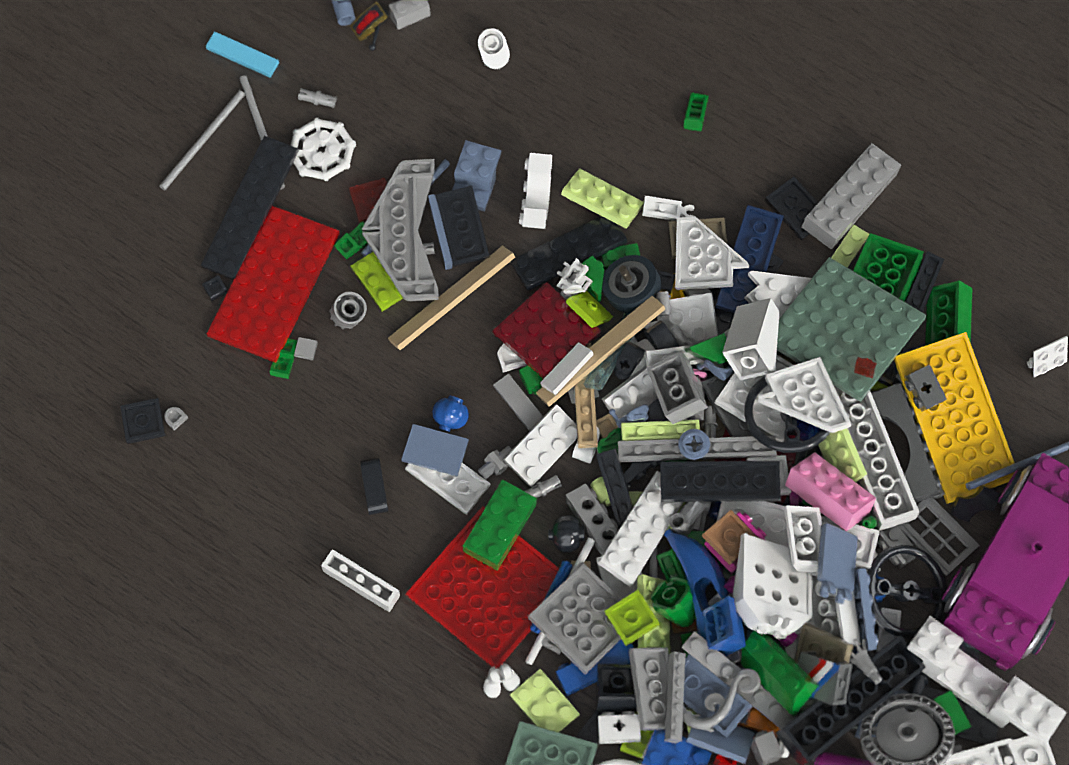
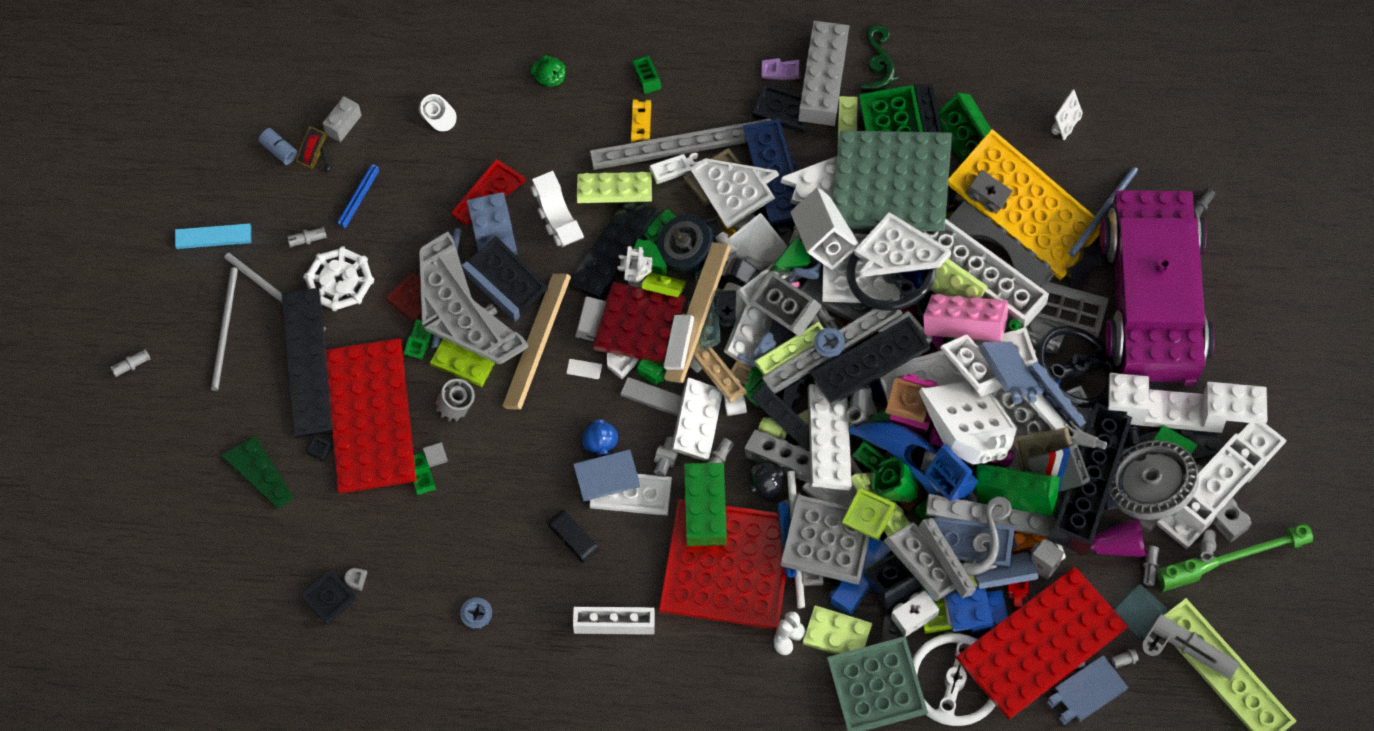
camera: 30 degrees left, 5 degrees down
clear red plate [854,357,877,379] -> none
none -> light grey pin [110,349,151,377]
none -> dark green wing [221,436,294,509]
none -> blue axle [337,164,379,228]
none -> red wing [451,159,526,226]
none -> sand blue gear [460,598,492,629]
none -> green hair [530,55,566,87]
none -> white sticker [567,359,602,379]
none -> light grey hinge [575,296,606,341]
none -> light grey plate [590,119,771,170]
none -> yellow plate [631,100,651,143]
none -> lavender slope [762,58,801,80]
none -> dark green plant [862,25,899,92]

